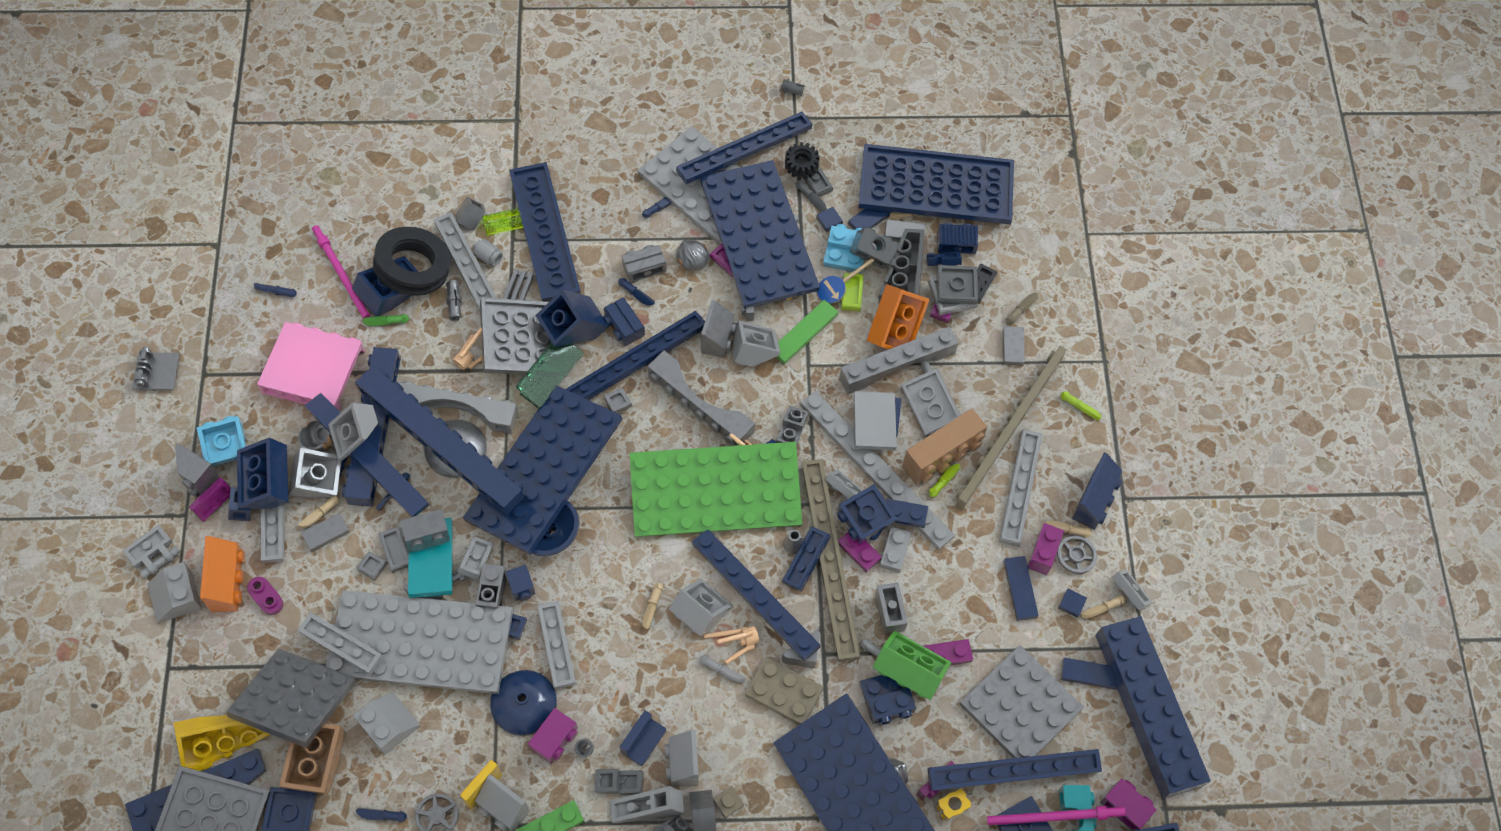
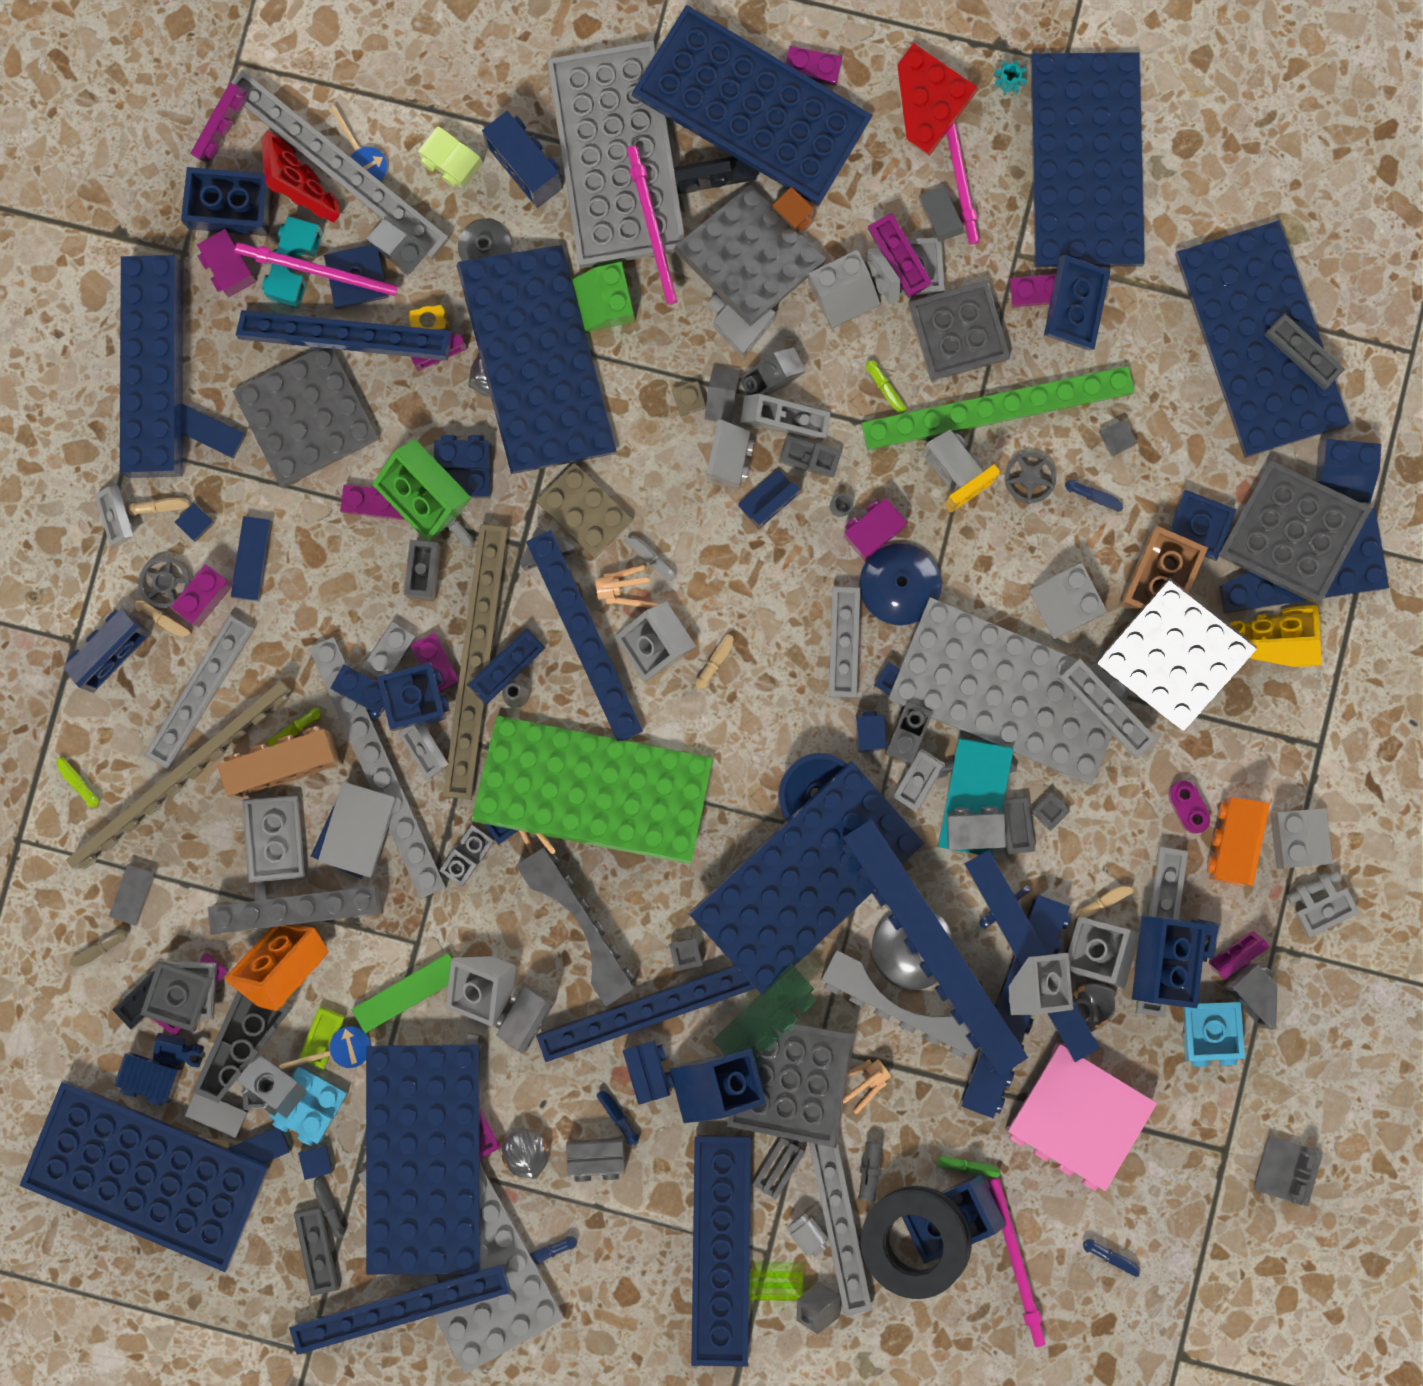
camera: 155 degrees left, 20 degrees up
flat silver tile [301,513,350,552] -> none
black tyre [785,142,820,179] -> none

